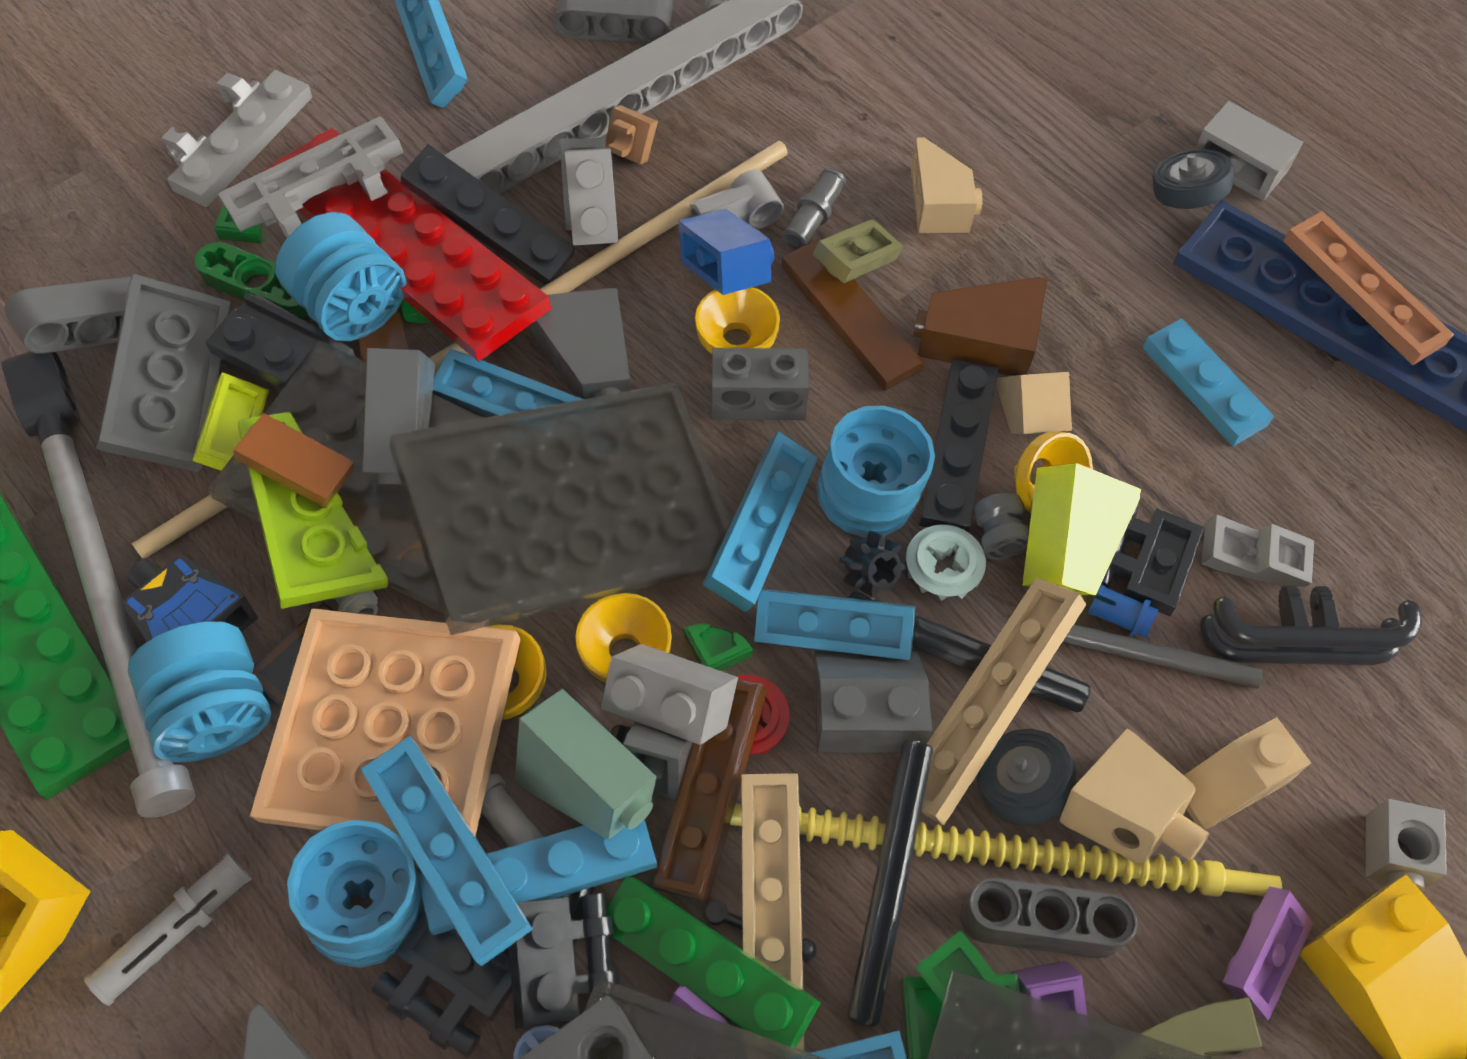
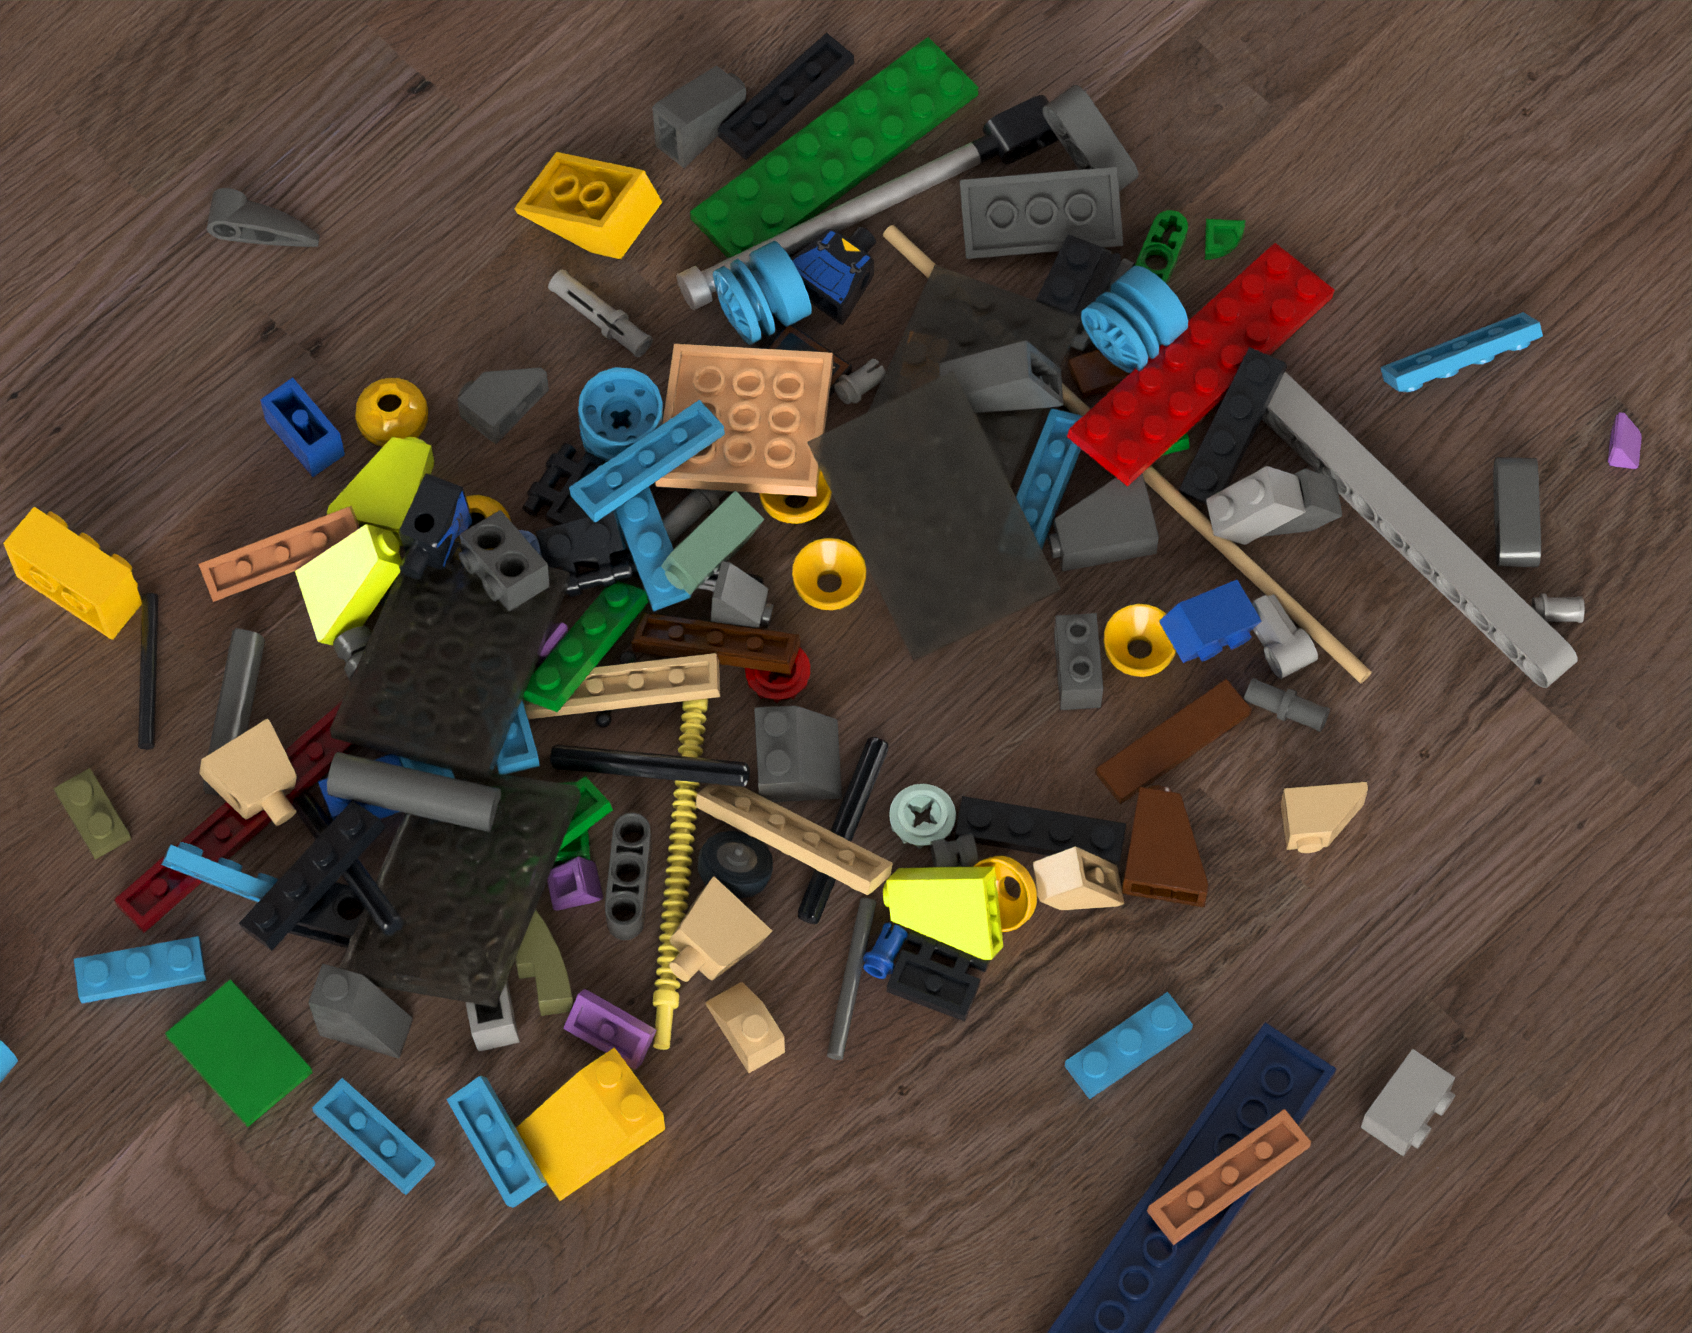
camera: 90 degrees right, 5 degrees up
light grey hinge [161,70,313,208] -> none
neon yellow tile [192,372,269,477] -> none
light grey hinge [218,116,404,238] -> none
dark orange tile [233,413,354,508] -> none
lime wing [238,412,388,609] -> none
light grey brick [601,644,738,745] -> none
medium nougat tile [606,105,658,164] -> none
green tile [684,624,753,671] -> none
dark azure plate [703,431,818,612] -> none
dark azure plate [754,589,916,660] -> none
olive plate [812,219,904,283] -> none
dark azure wheel [816,406,935,538] -> none
black gear [839,530,906,597] -> none
black wheel [1152,149,1234,209] -> none
black piece [1200,585,1422,665] -> none
light grey slope [1201,515,1314,587] -> none
light grey brick [1366,799,1447,892] -> none

